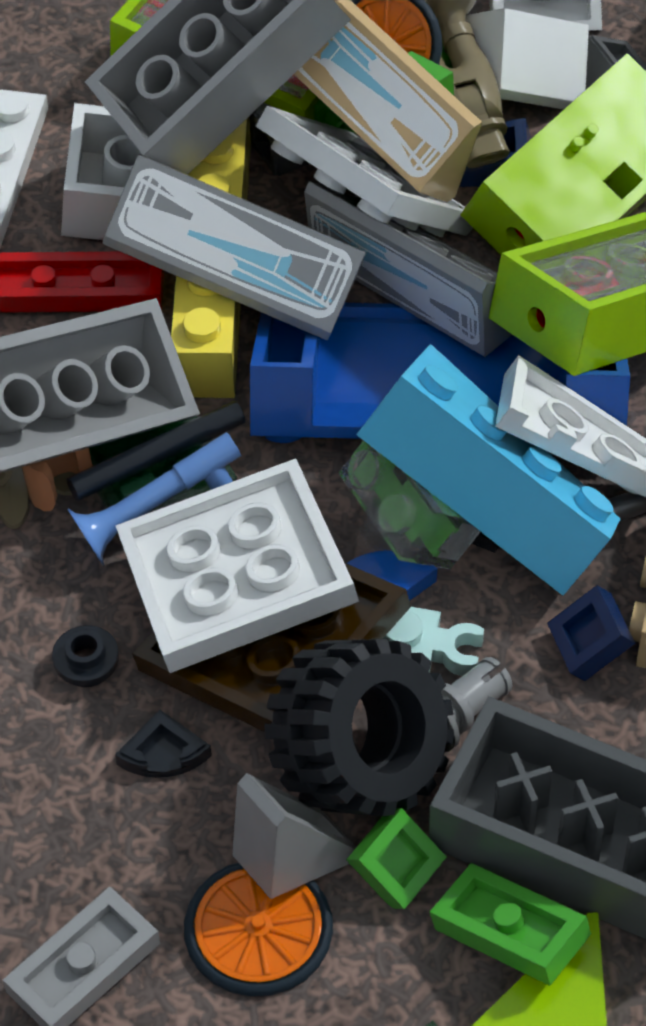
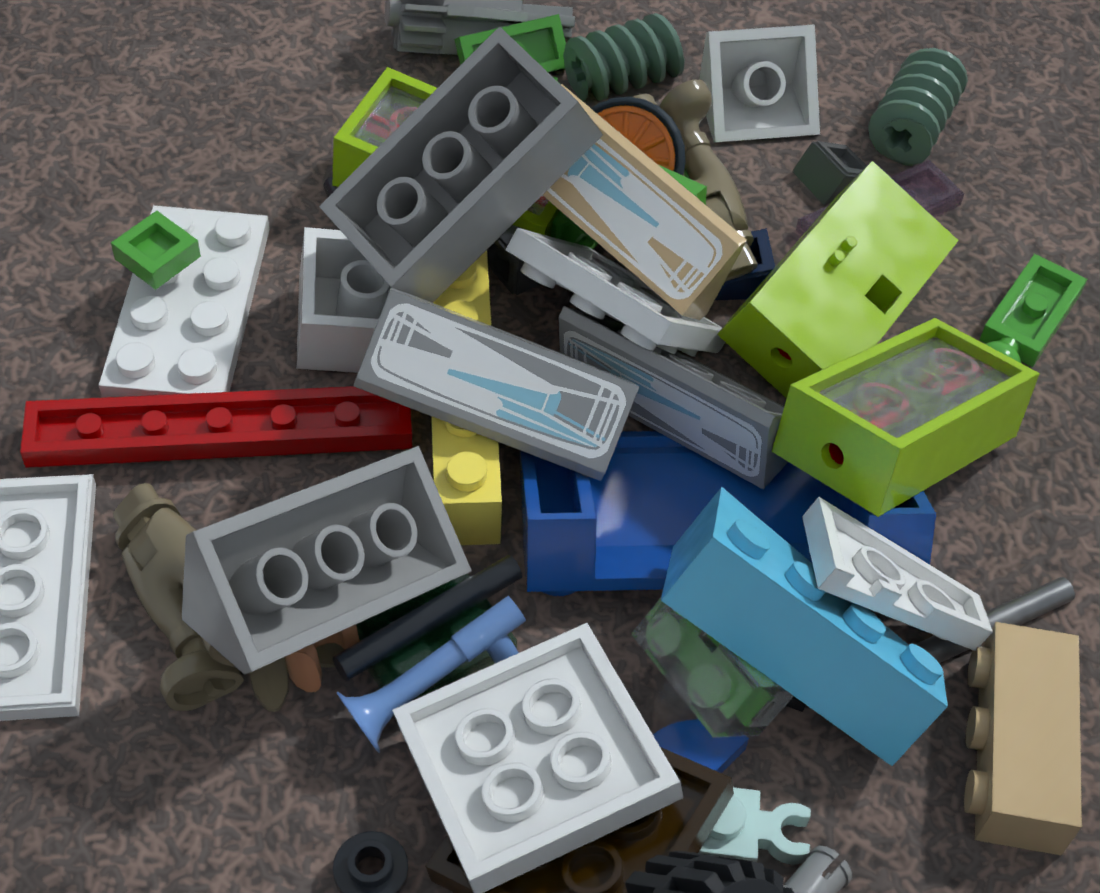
camera: 10 degrees left, 0 degrees up
white slope [466,8,589,109] -> none
dark blue plate [547,585,636,681] -> none

